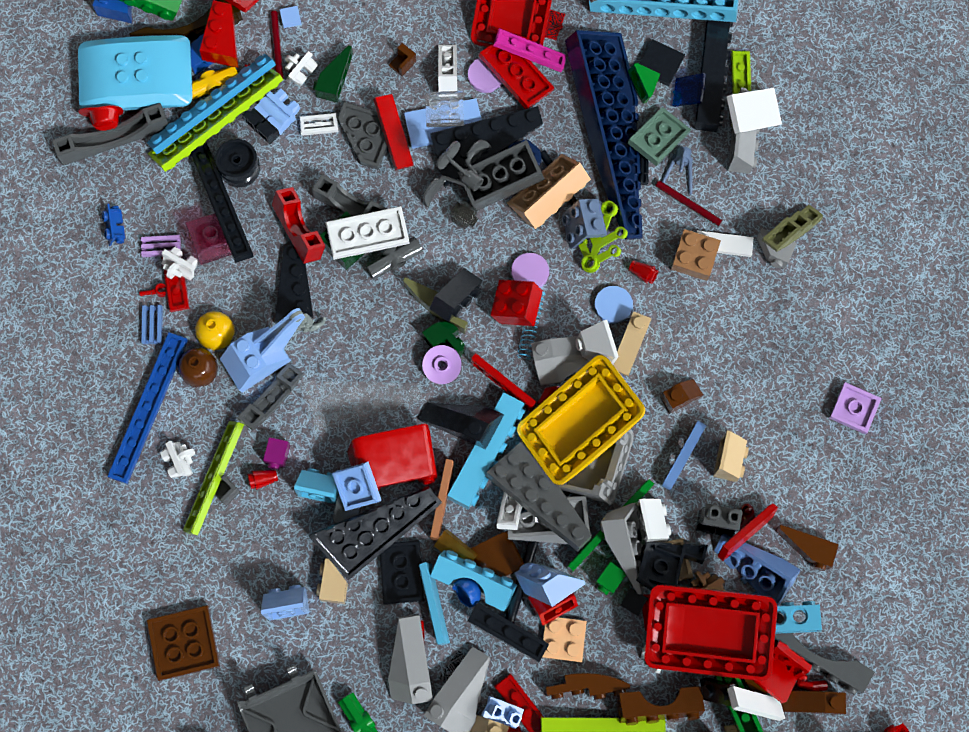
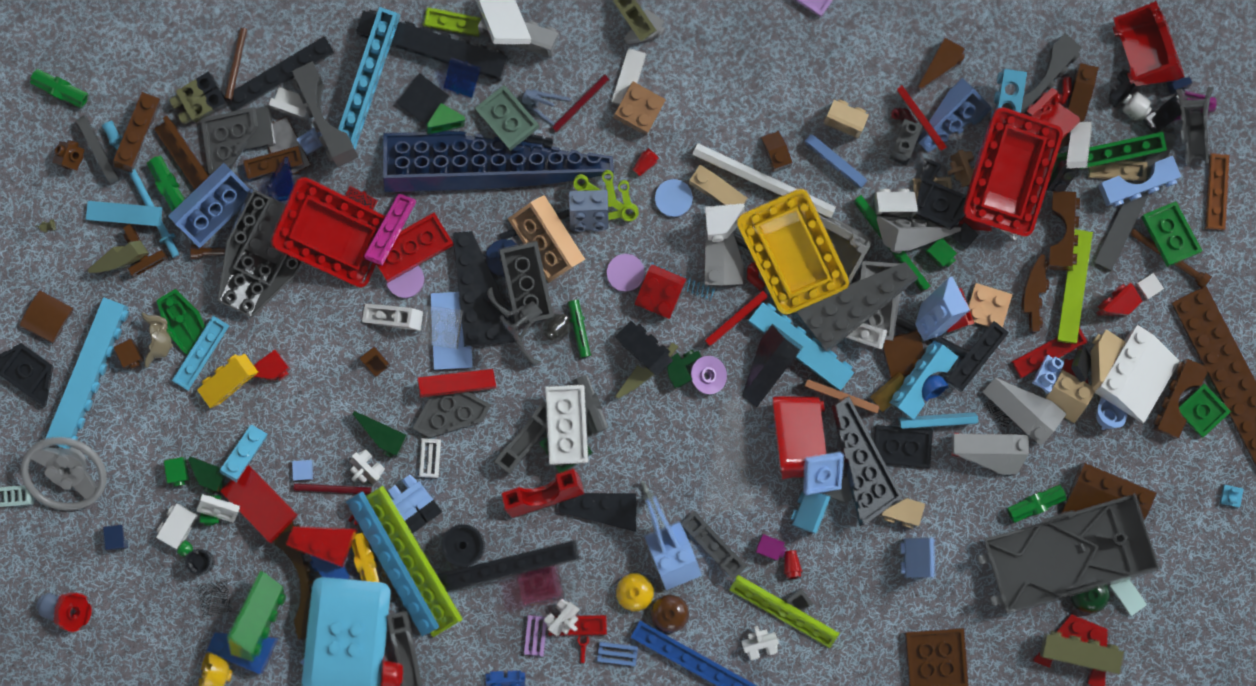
camera: 80 degrees left, 10 degrees up
none -> green pin [567,299,592,358]
none -> white tile [693,144,836,218]

